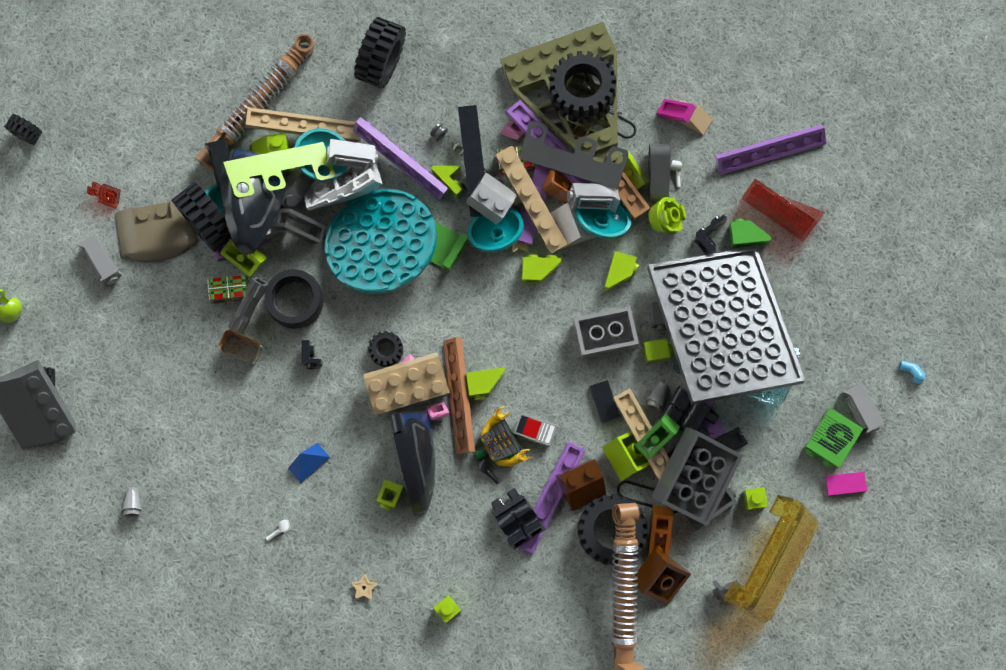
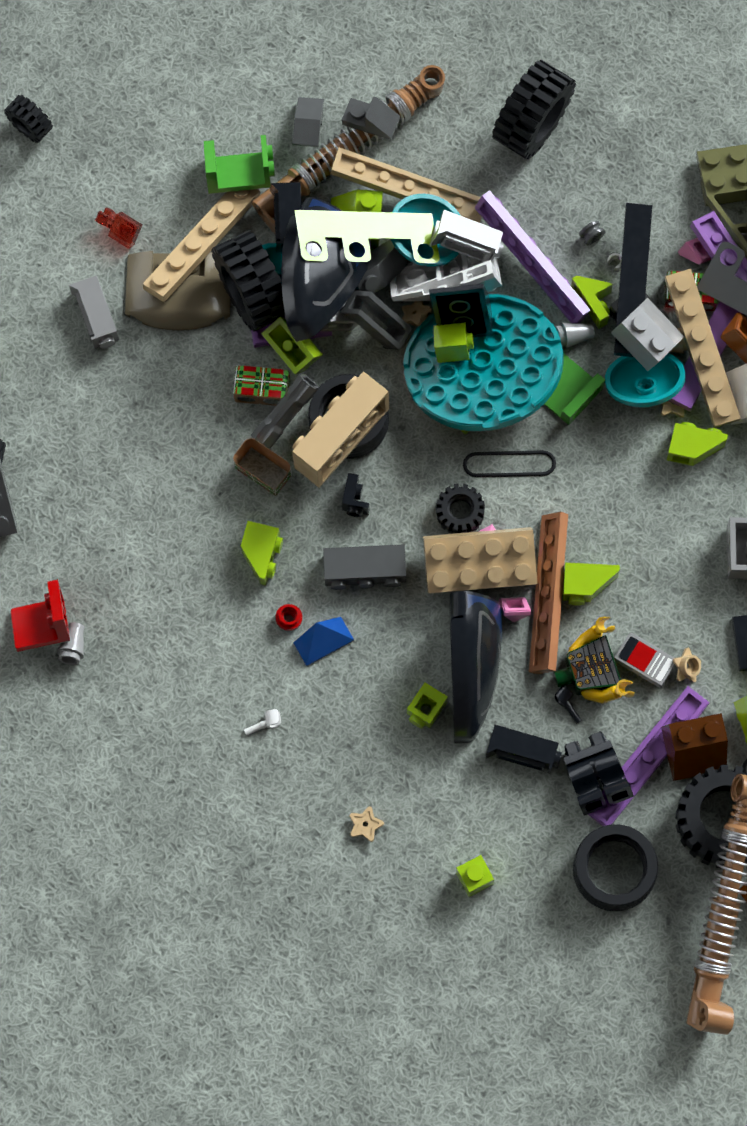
camera: 15 degrees right, 5 degrees down
none -> red bracket [11,579,70,652]
none -> tan plate [143,189,260,302]
none -> bright green panel [204,135,275,194]
none -> lime slope [240,521,283,585]
none -> red plate [275,604,303,631]
none -> dark grey slope [292,97,324,147]
none -> tan brick [292,371,389,488]
none -> dark grey brick [323,544,406,590]
none -> dark grey slope [341,96,400,140]
none -> tan plate [402,301,432,326]
none -> black slope [429,284,493,337]
none -> lime brick [434,323,474,363]
none -> black piece [463,450,556,477]
none -> black window [486,725,562,774]
none -> light grey cone [555,323,595,349]
none -> black tyre [573,824,658,911]
none -> tan plate [673,647,701,682]

